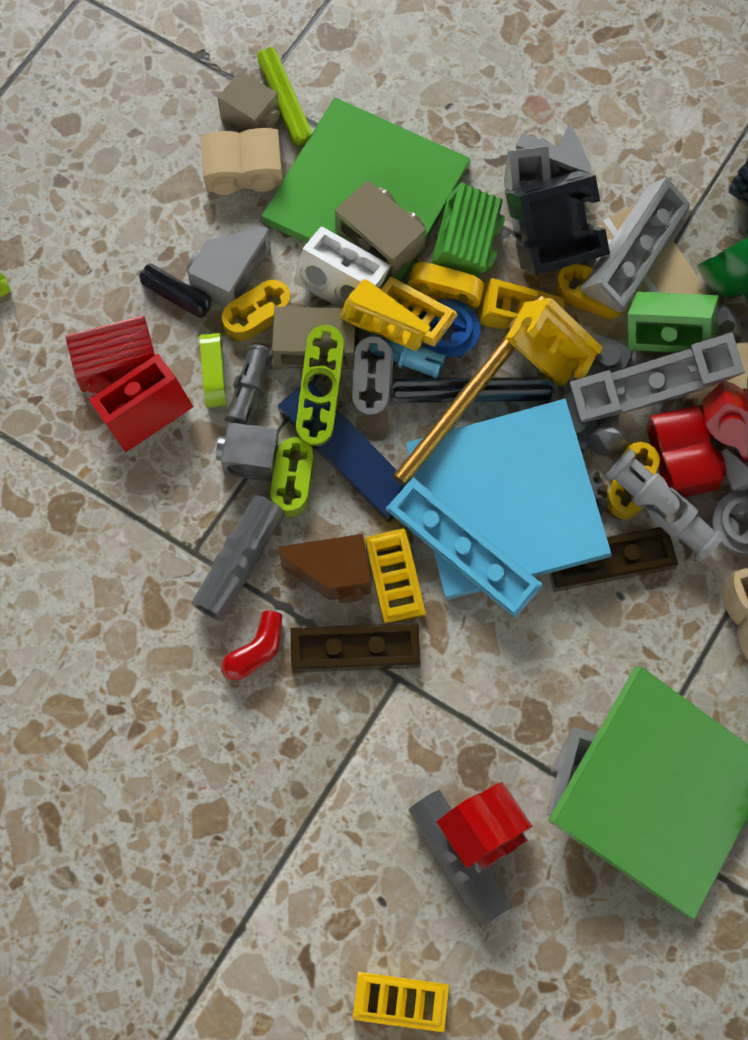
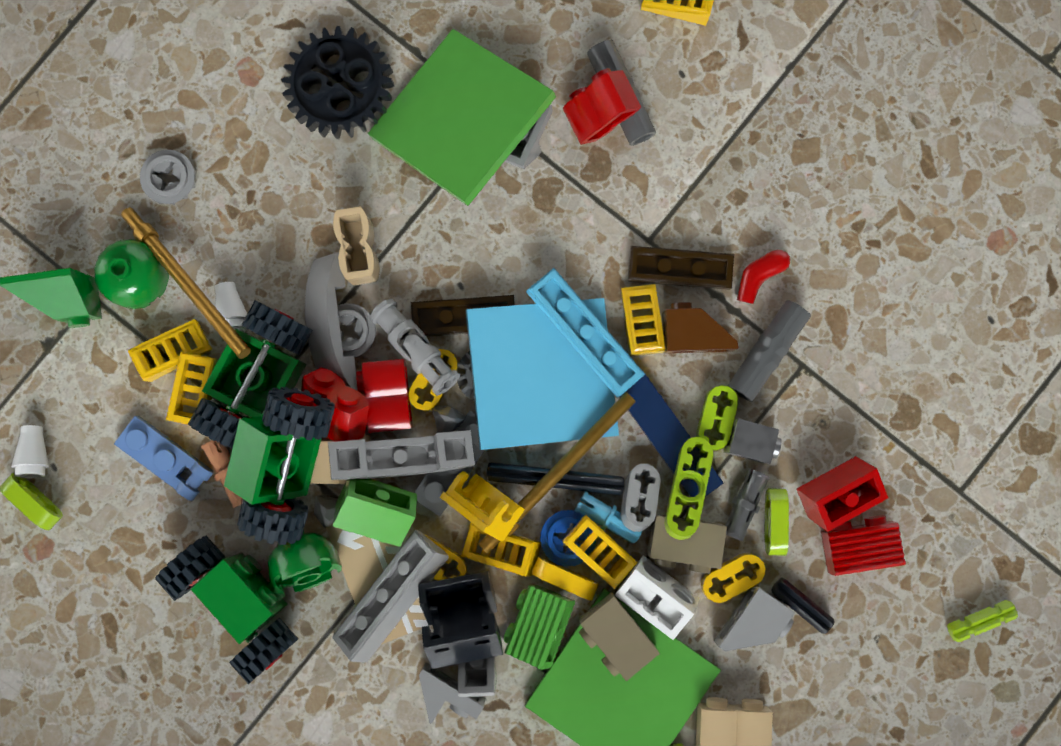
camera: 170 degrees left, 15 degrees up
yellow slope [339,279,431,352] -> none

